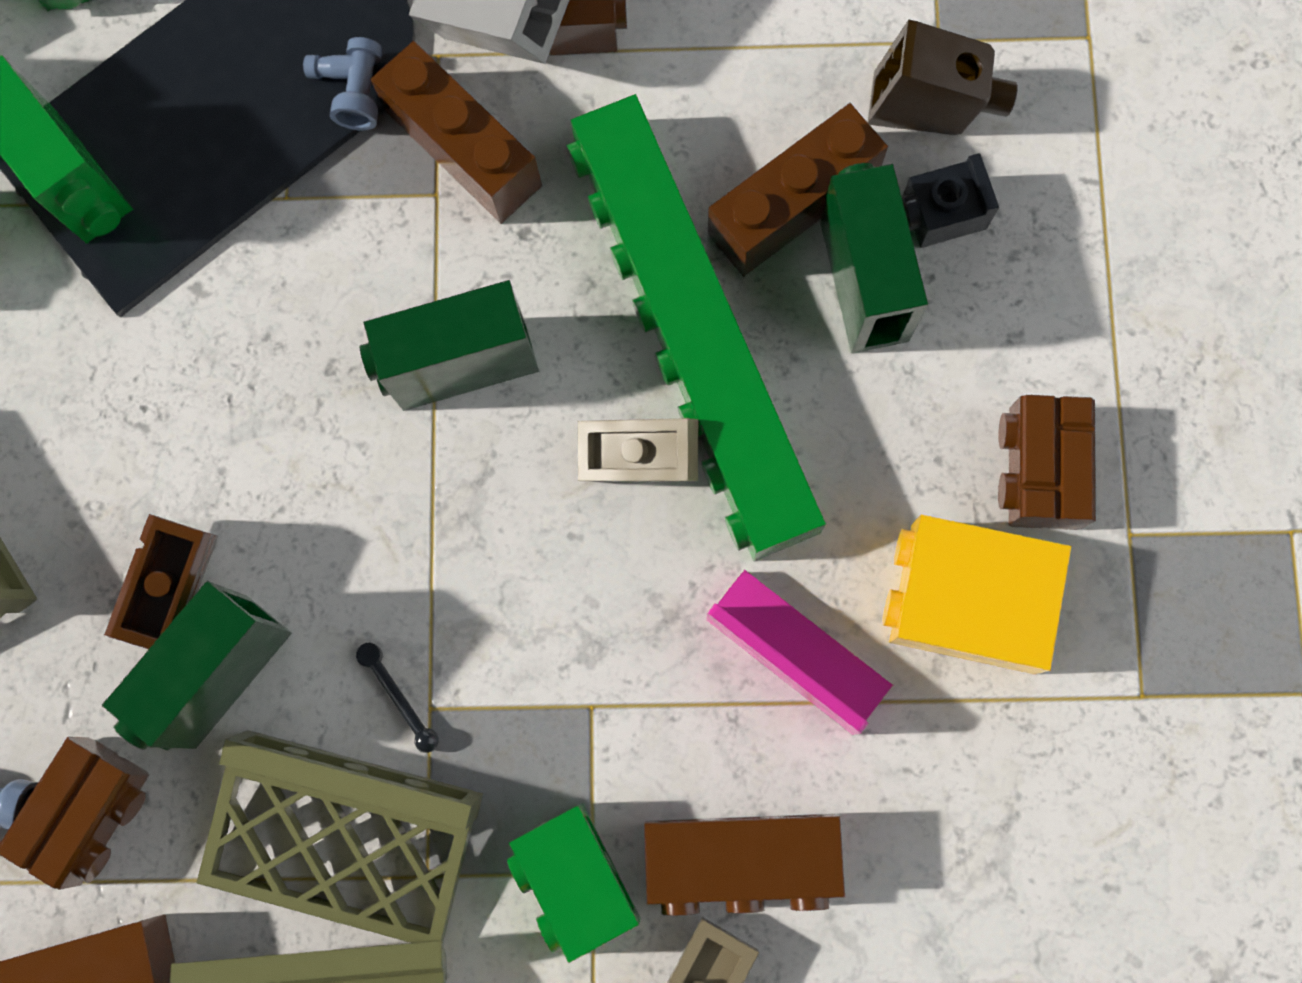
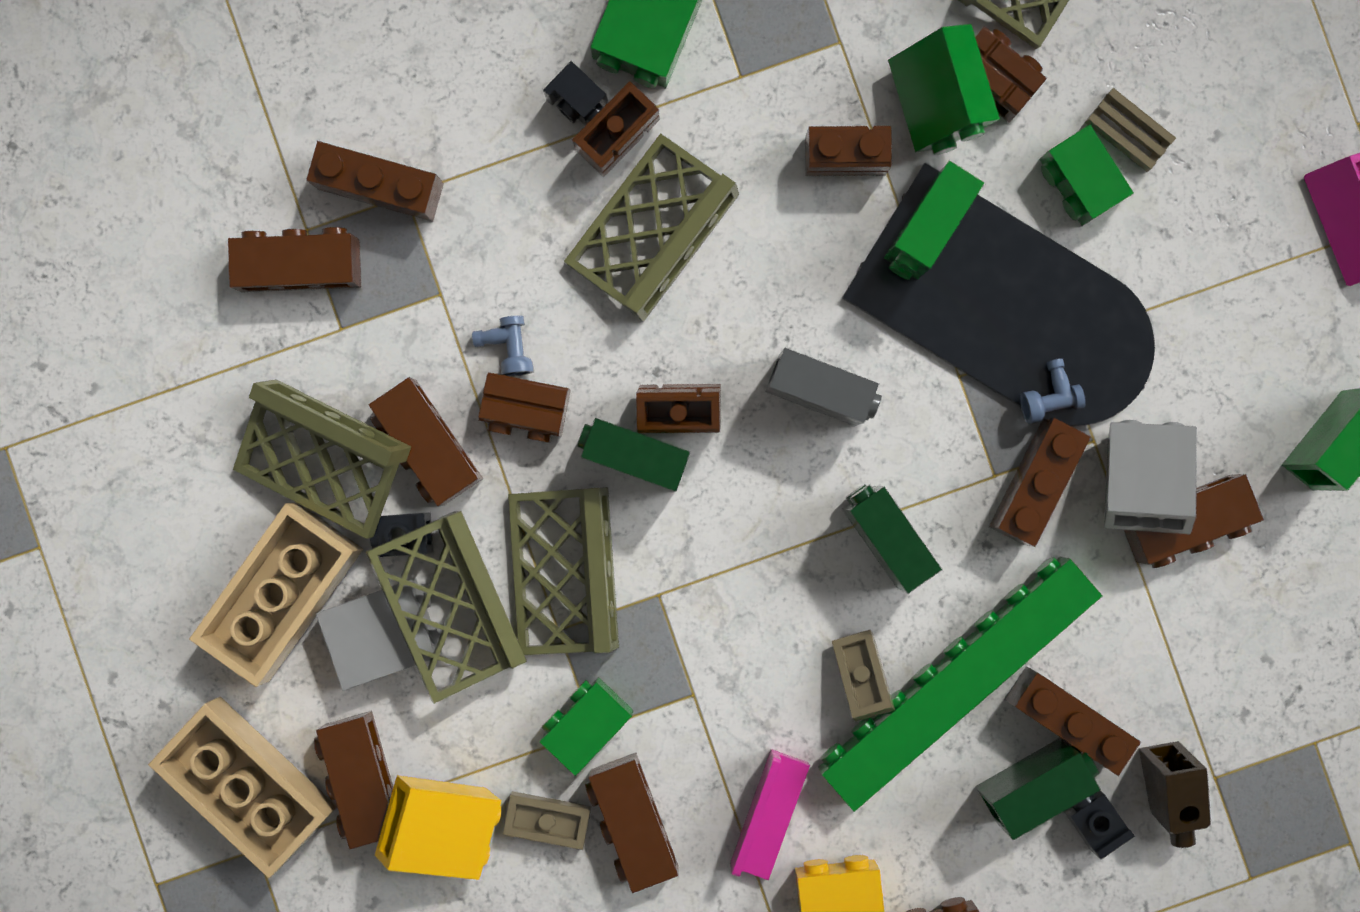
camera: 70 degrees right, 10 degrees up
black hinge [356,643,439,753] -> none
none -> dark grey brick [765,348,882,426]

